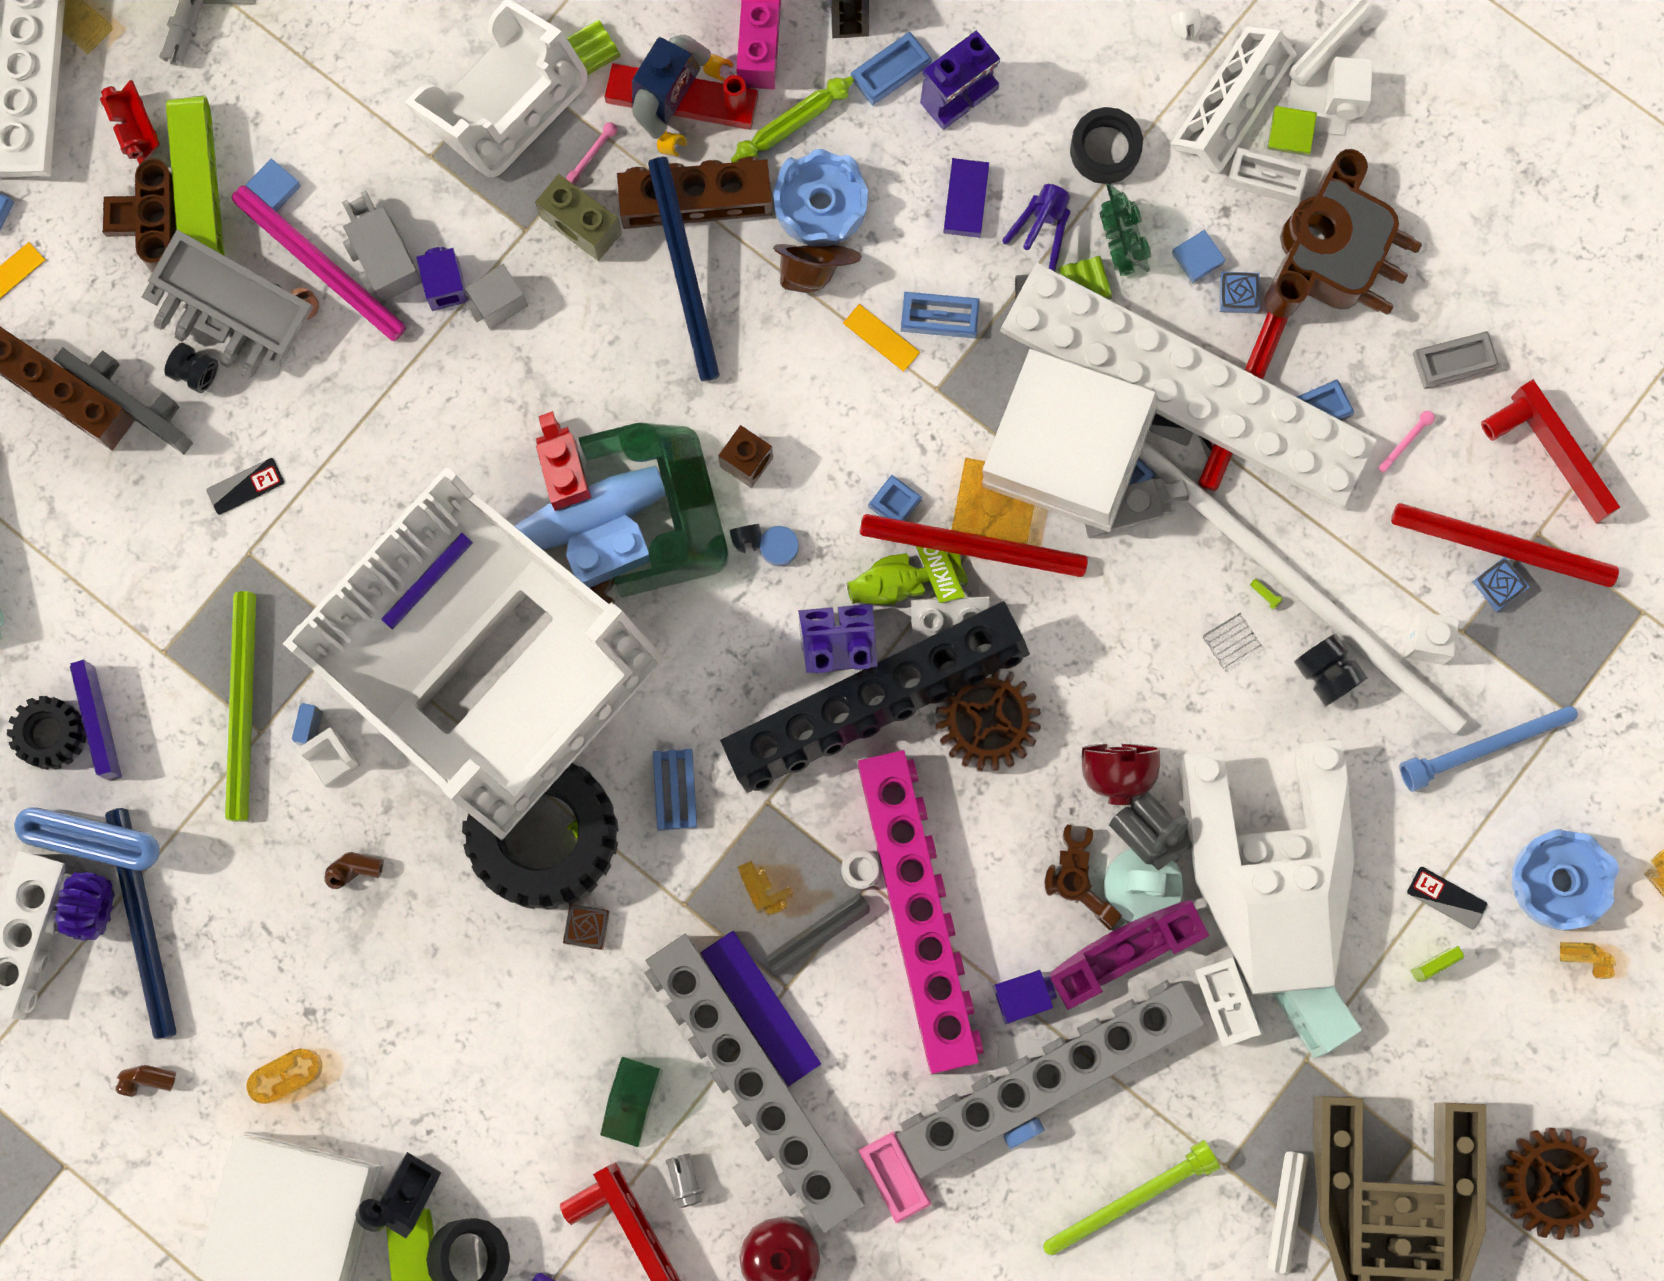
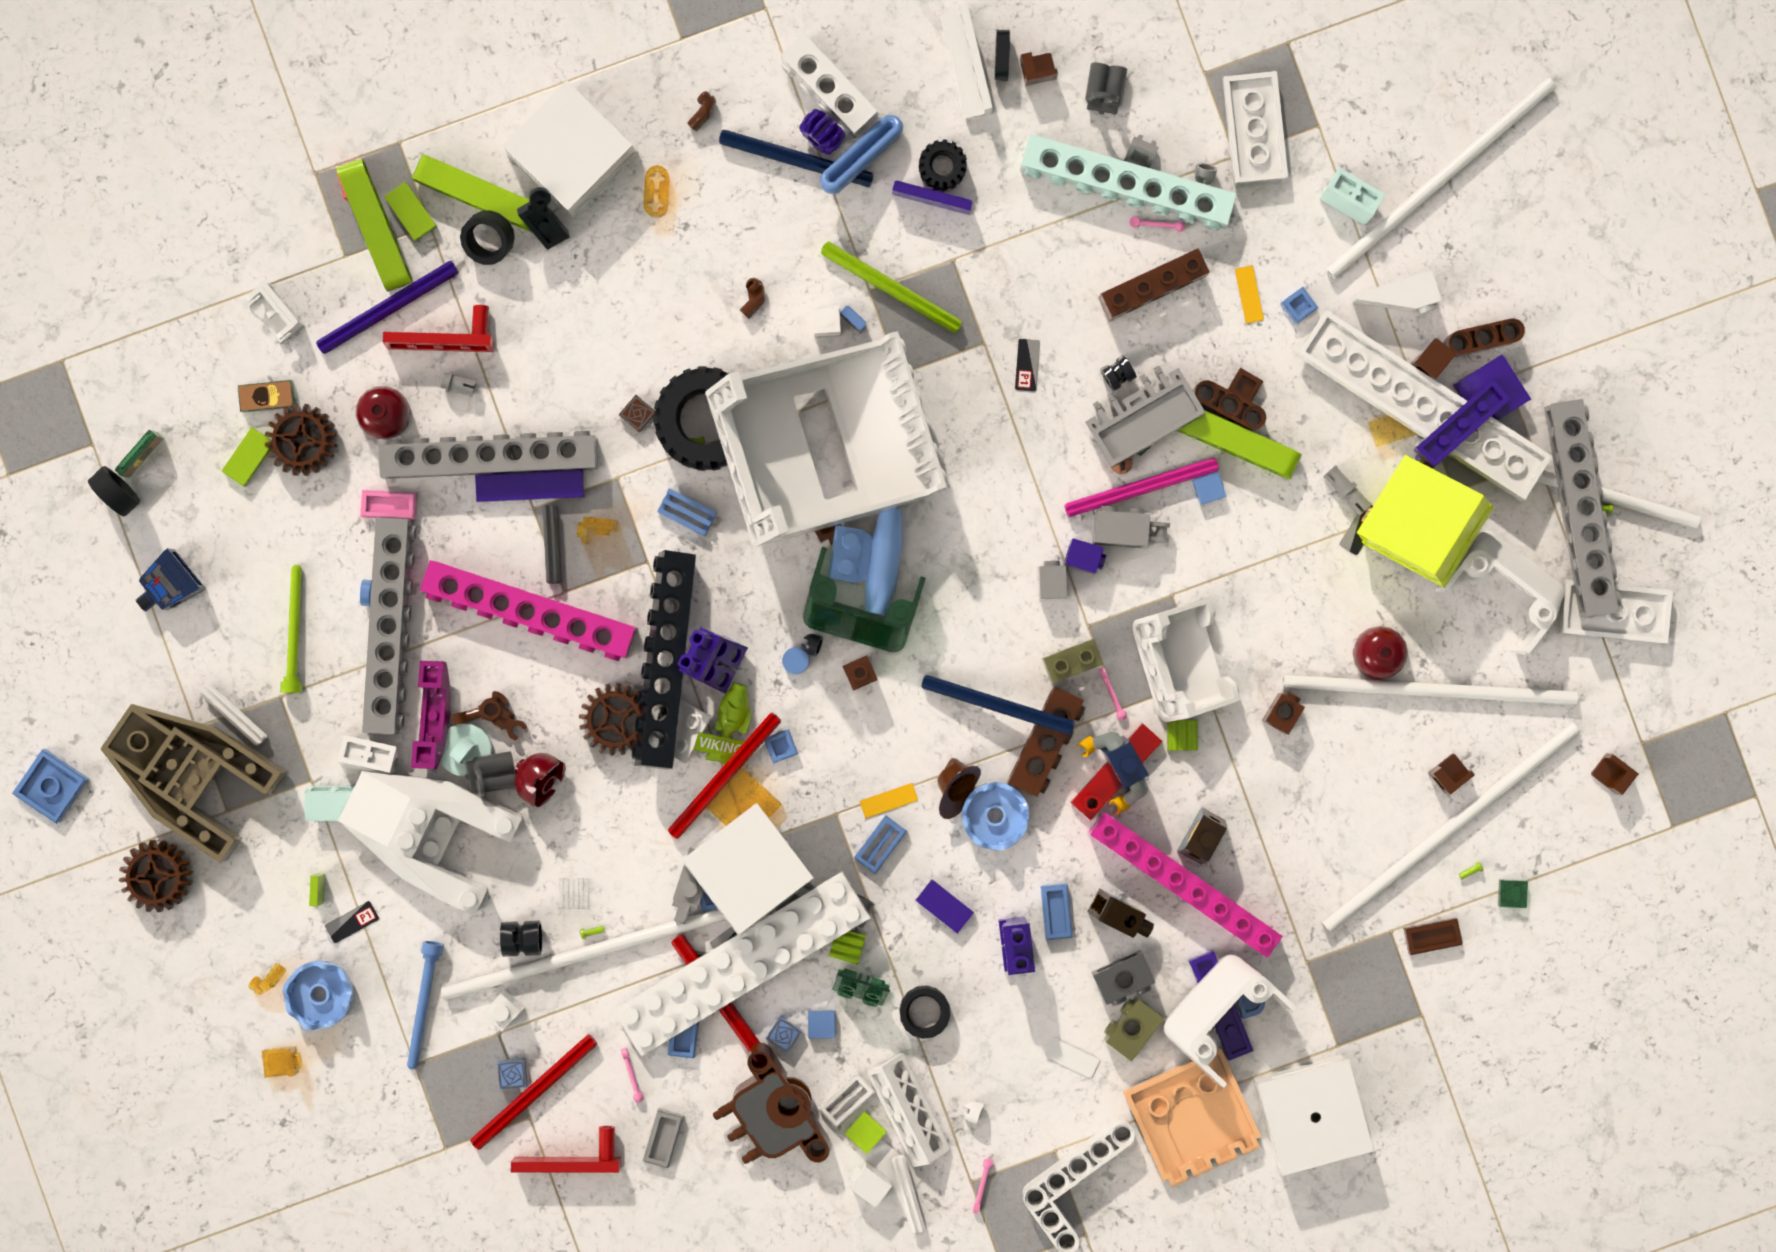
camera: 120 degrees right, 10 degrees up
dark grey hinge [53,347,193,455] -> none
red hinge [100,80,160,164] -> none
dark purple bar [381,532,473,630] -> none
hinge [536,411,591,511] -> none
clear green slope [600,1057,663,1147] -> none
lime wheel [731,76,854,162] -> none
white tile [841,849,881,890] -> none
dark purple brick [992,970,1057,1025] -> none
dark purple plant [1002,184,1071,272] -> none

